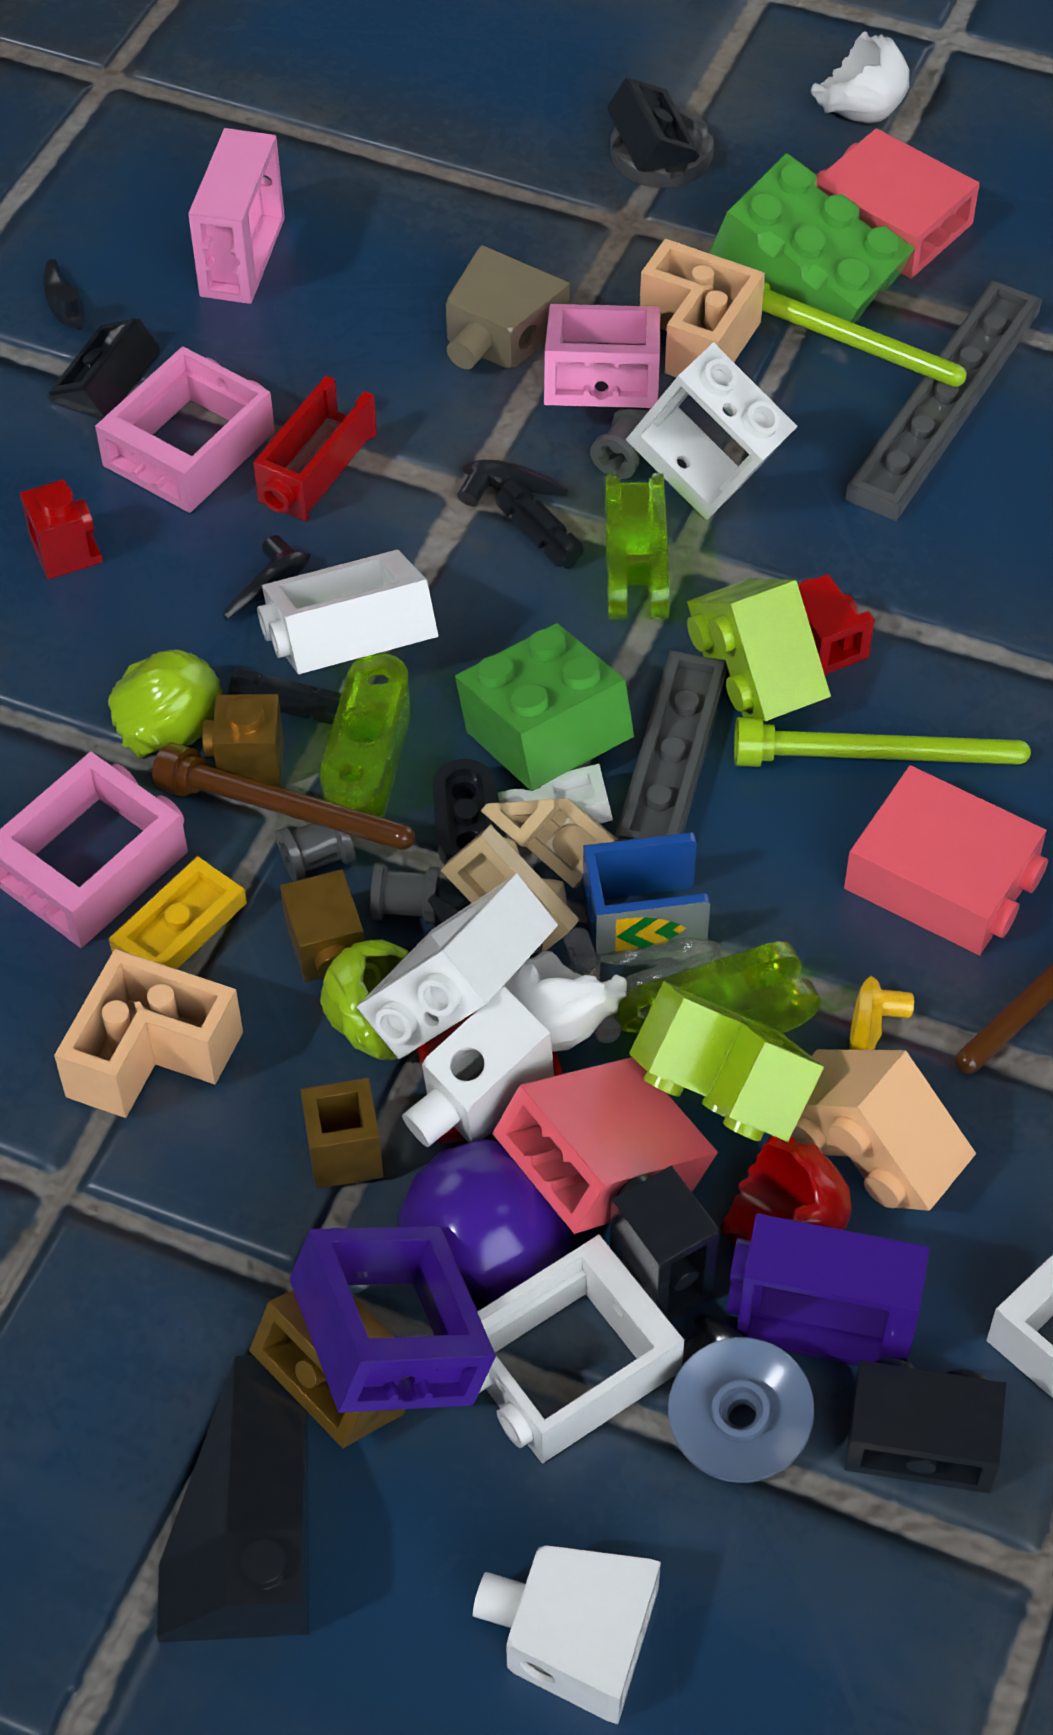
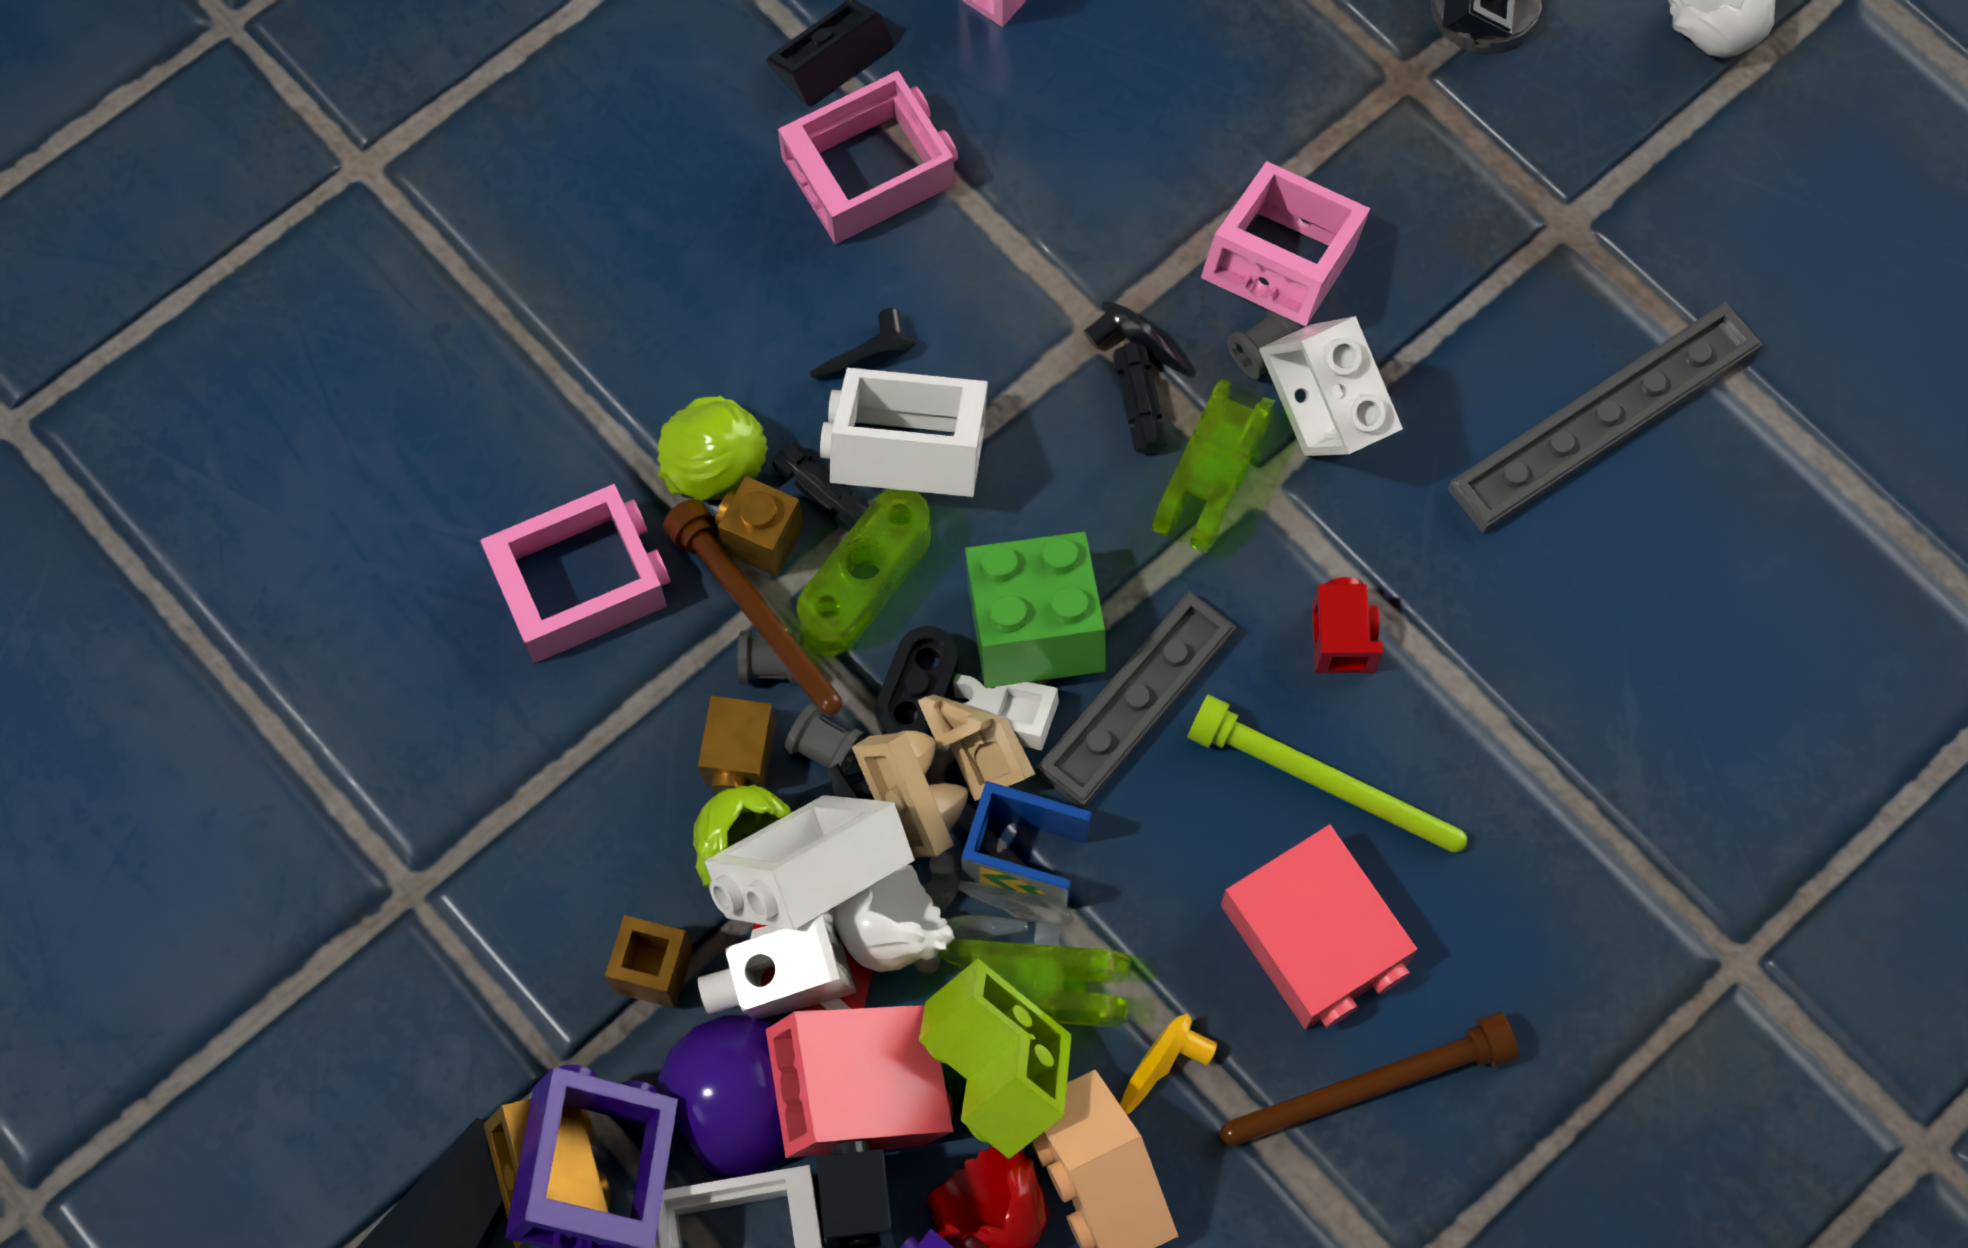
camera: 25 degrees right, 15 degrees up
red brick [20,479,103,580] -> none
light nougat brick [54,949,243,1118] -> none
yellow plate [109,856,247,969] -> none
red window [253,375,377,522] -> none
dark tan torso [446,245,570,369] -> none
light nougat brick [640,238,765,378] -> none
lime brick [687,578,831,721] -> none
bright green piece [709,153,915,323] -> none
lime piece [762,282,966,387] -> none
coral brick [817,128,980,279] -> none

